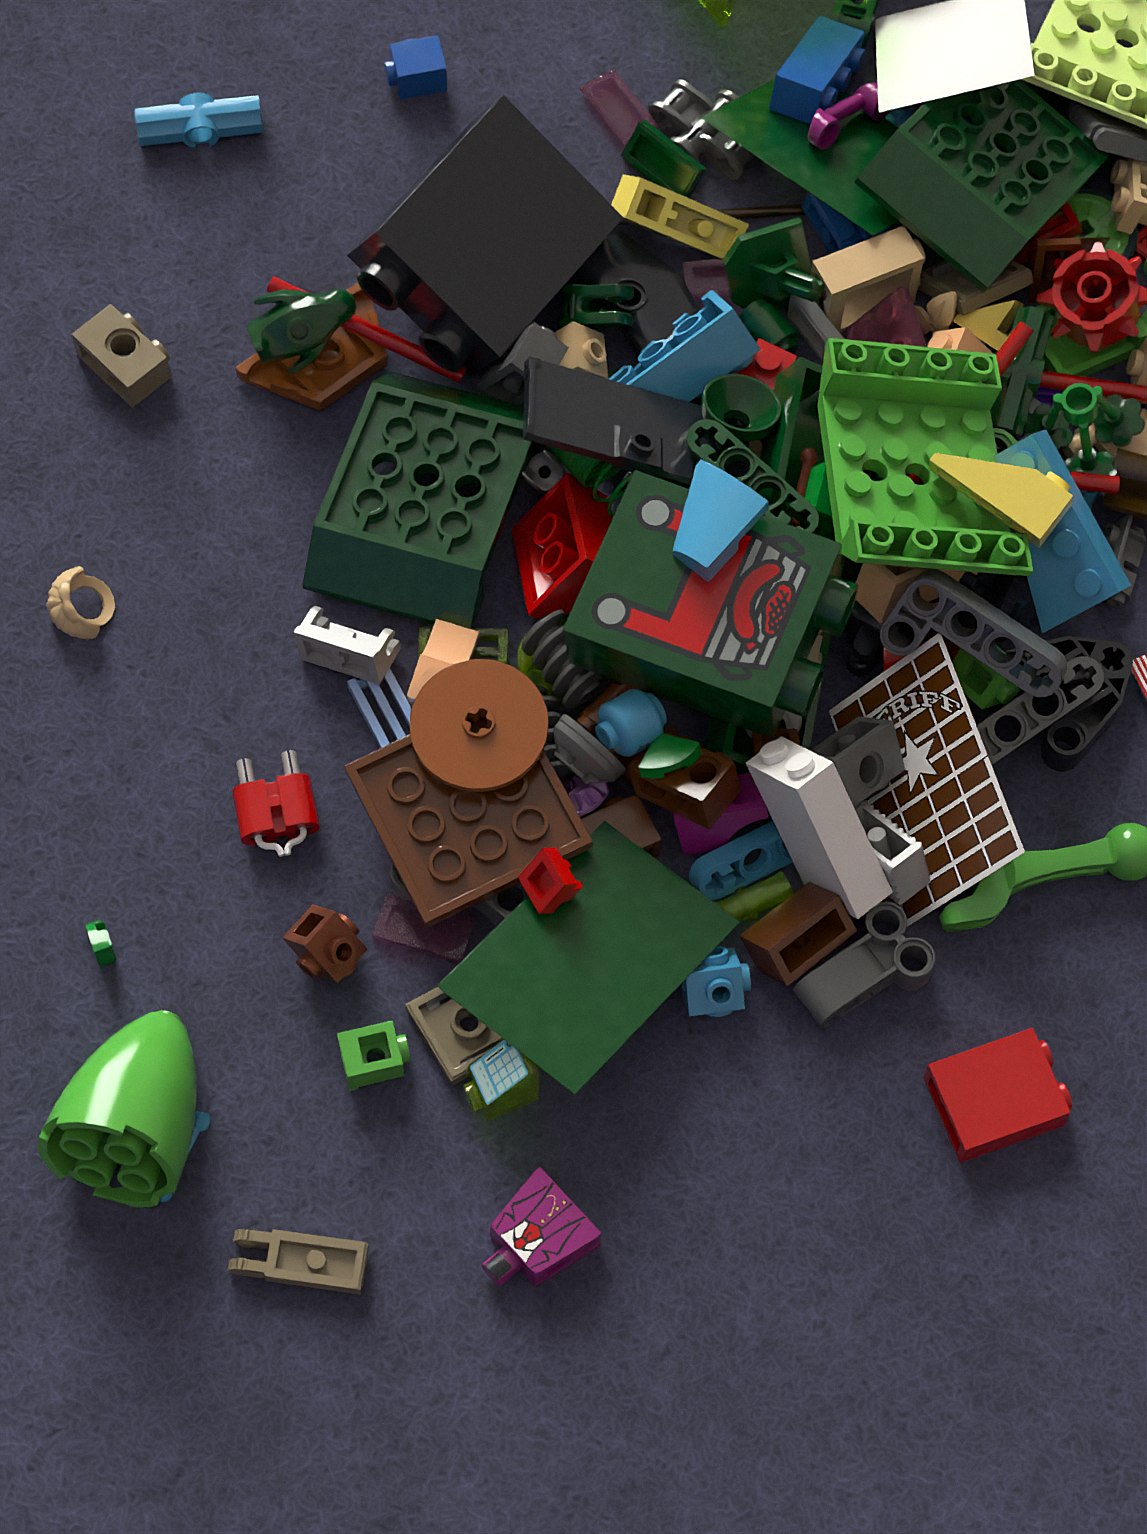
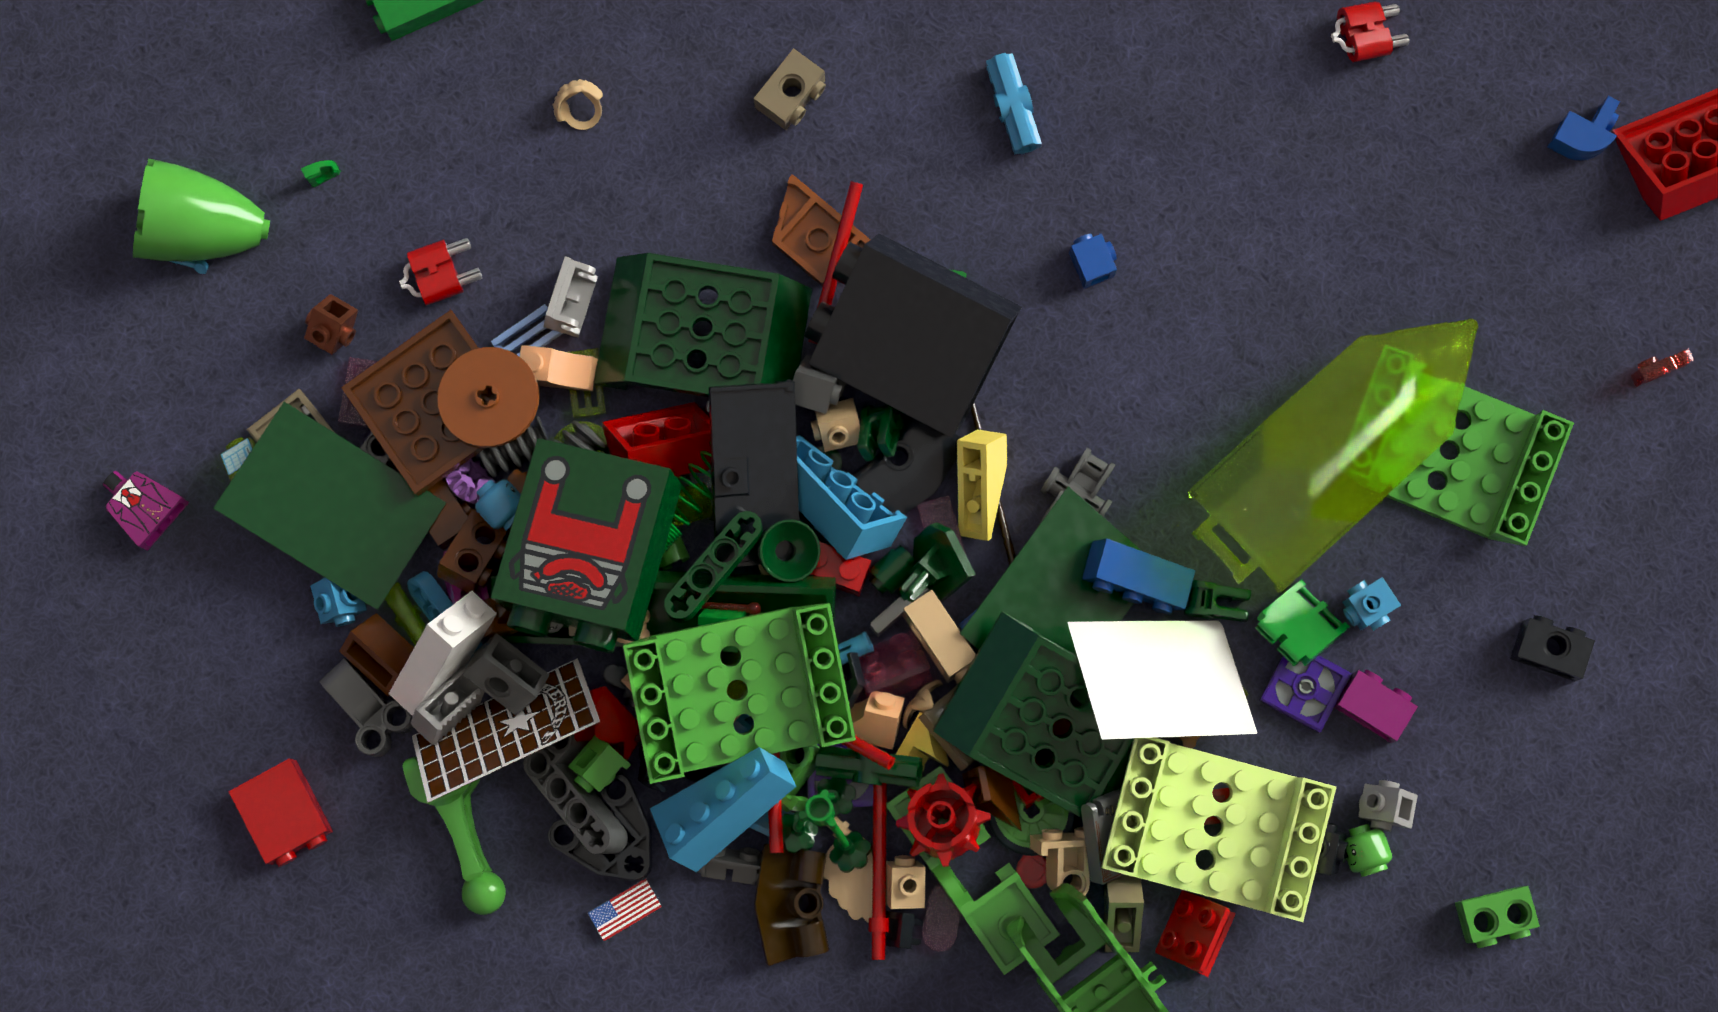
camera: 85 degrees right, 15 degrees up
dark tan hinge [227,1229,369,1295] -> none
dark green animal [246,289,356,374] -> none
bright green brick [337,1021,411,1091] -> none
red tile [518,847,583,914] -> none
dark grey piece [553,714,626,785] -> none
clear pink tile [580,69,659,146] -> none
dark green tile [620,120,706,199] -> none
green tile [638,733,702,779] -> none
dark azure slope [672,460,769,582] -> none
magenta bar [808,83,891,150] -> none
dark grey beam [880,569,1067,697] -> none
light yellow slope [929,453,1073,548] -> none

